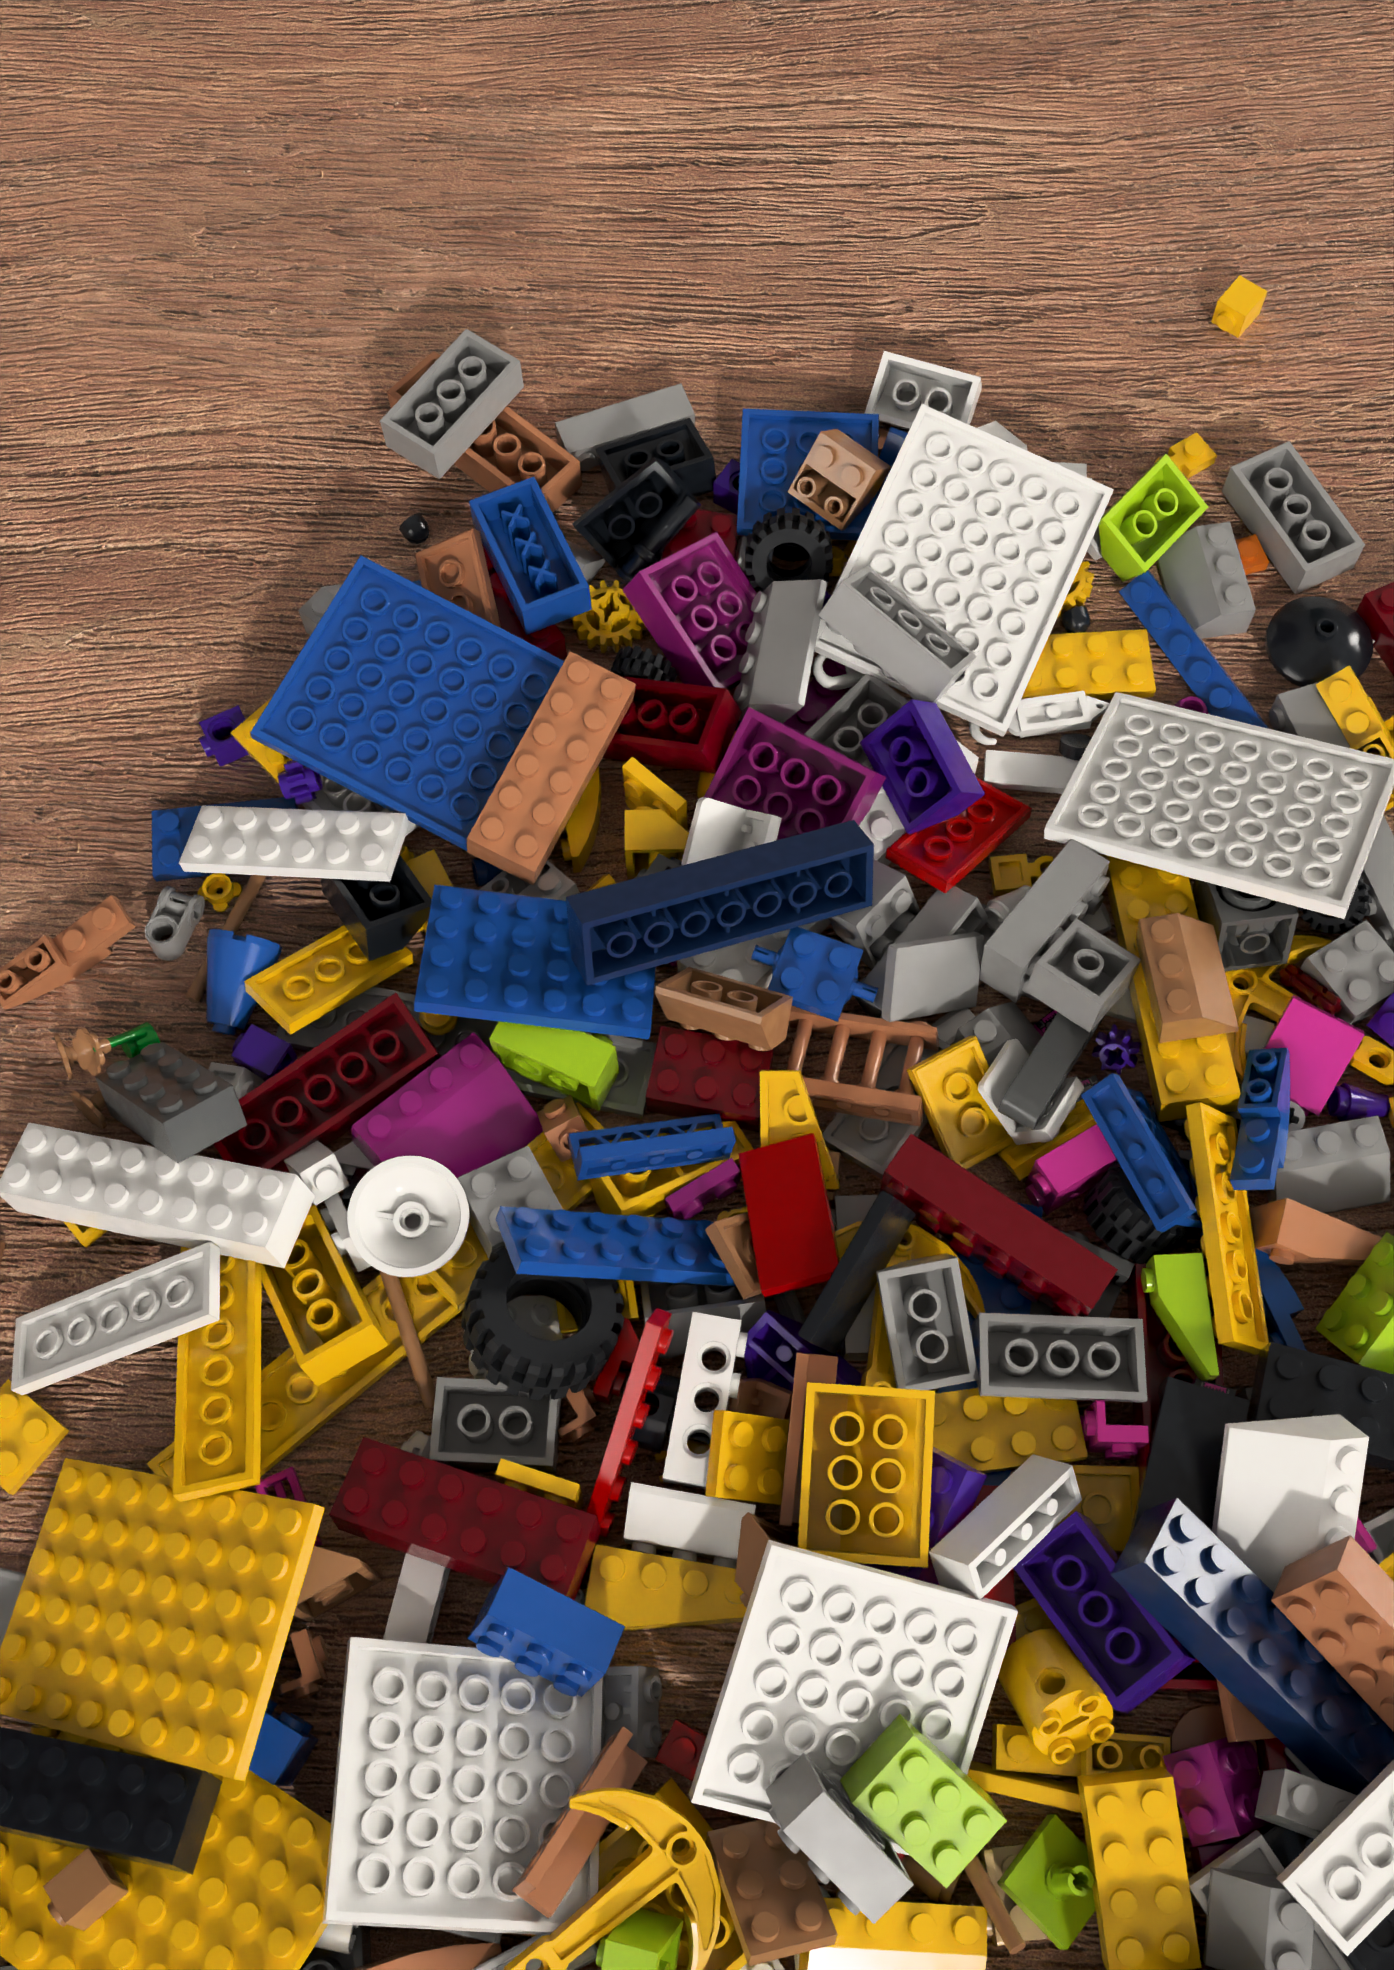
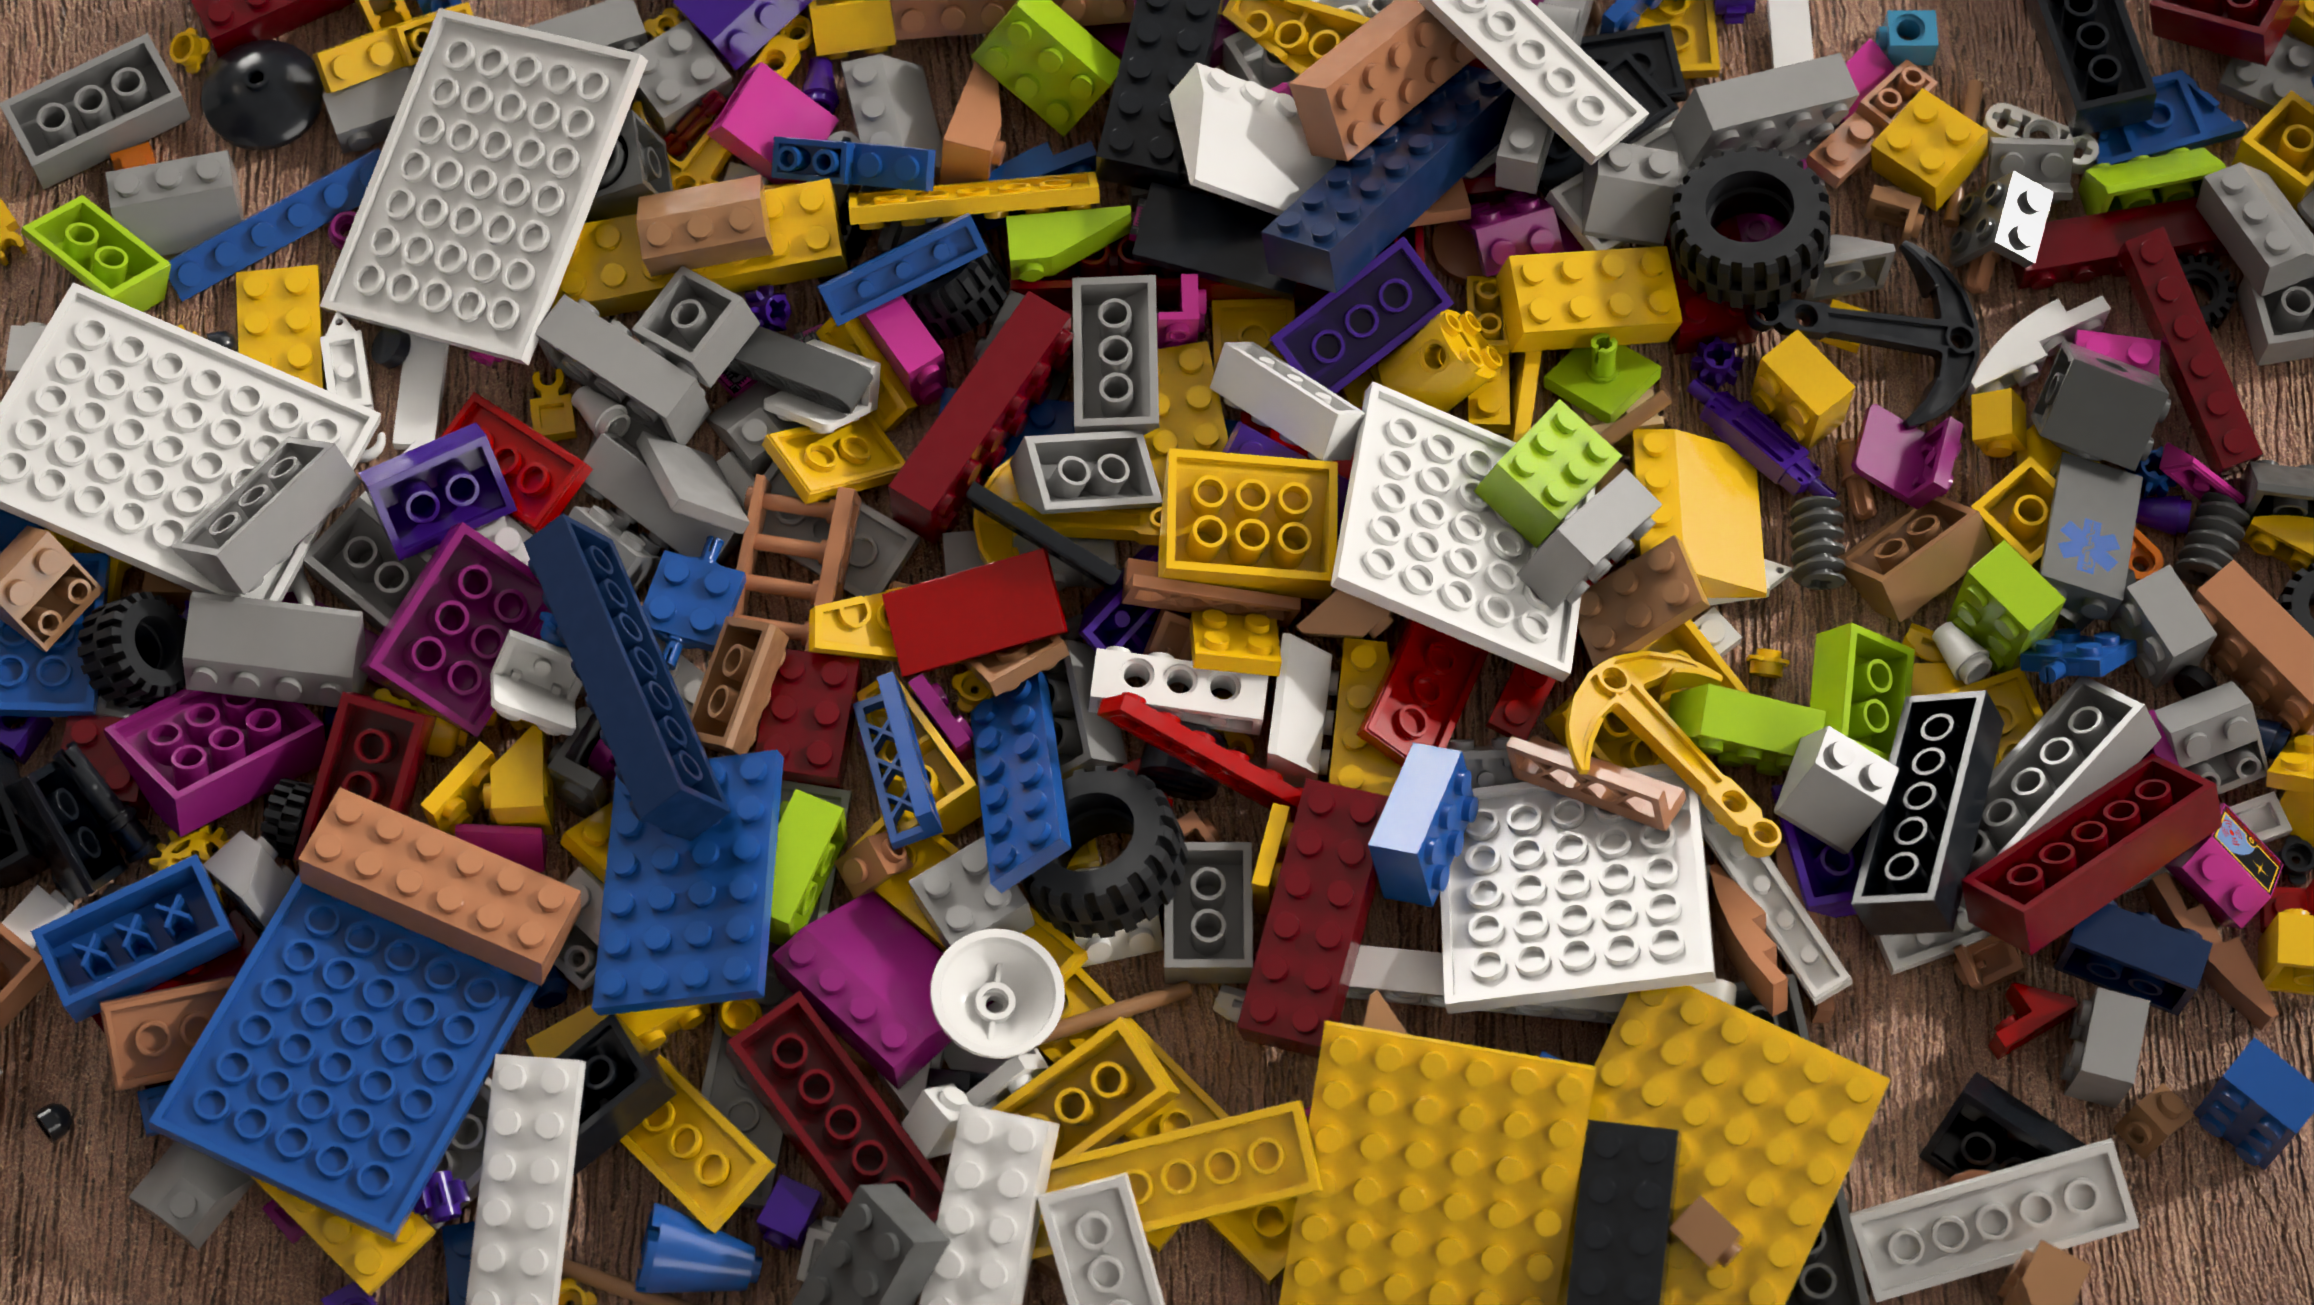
camera: 95 degrees left, 0 degrees up
none -> white brick [1,885,74,955]
none -> yellow plate [170,27,211,74]
none -> light grey slope [203,830,297,932]
none -> dark pink slope [455,824,548,873]
none -> red tile [1356,619,1488,767]

